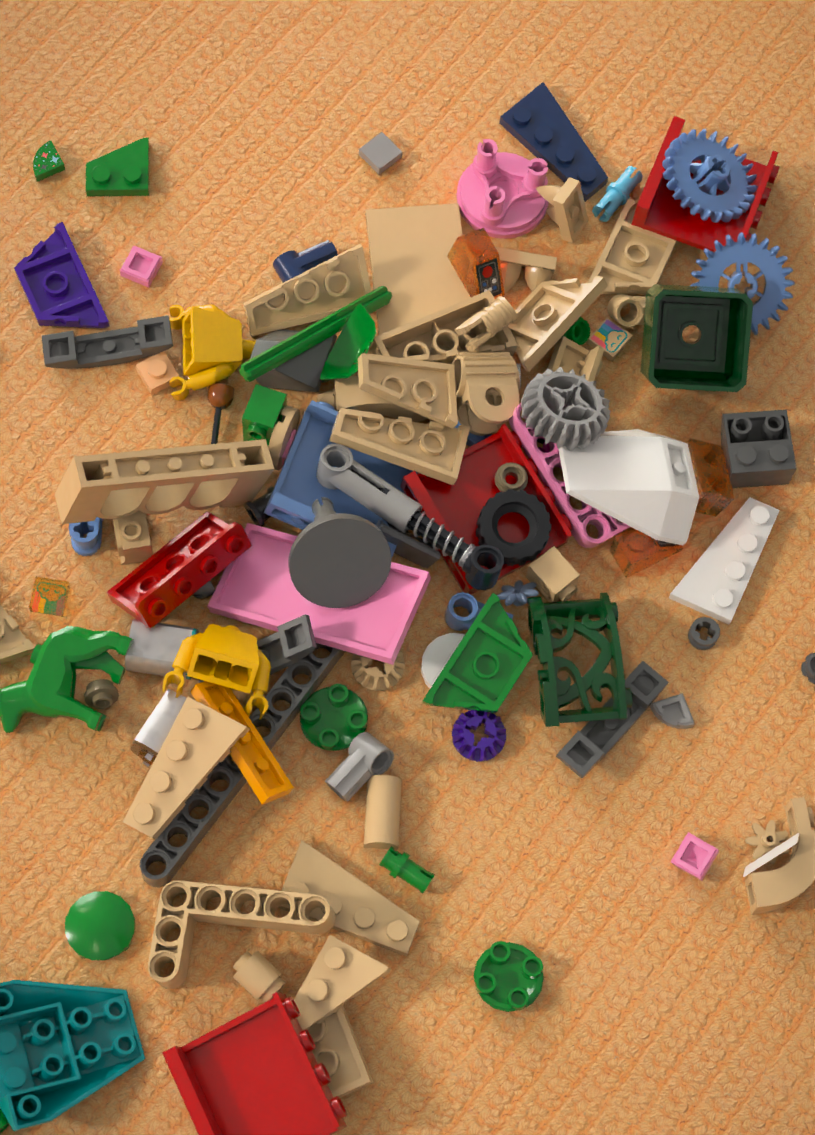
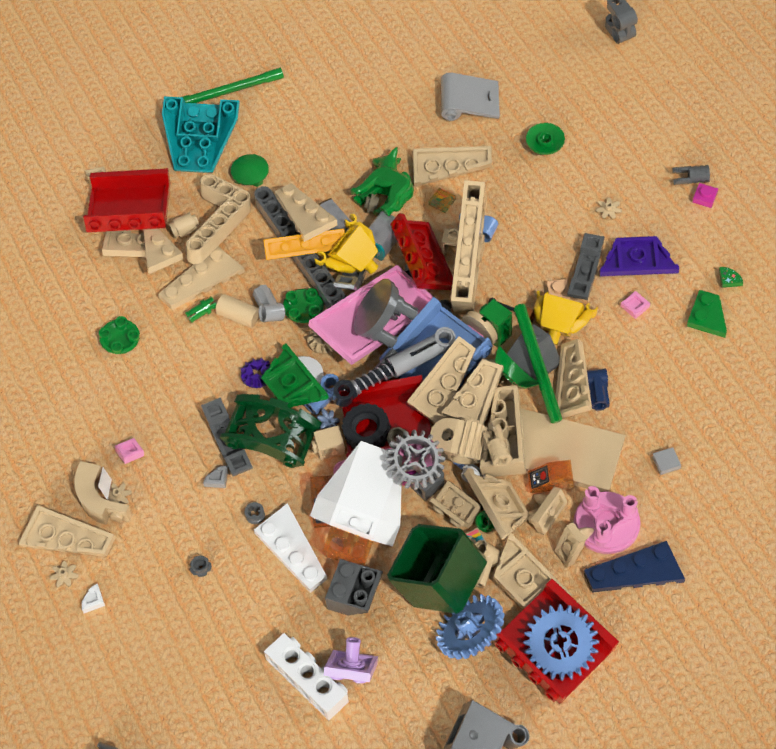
camera: 125 degrees right, 10 degrees down
medium azure pin [592,166,643,222] -> none

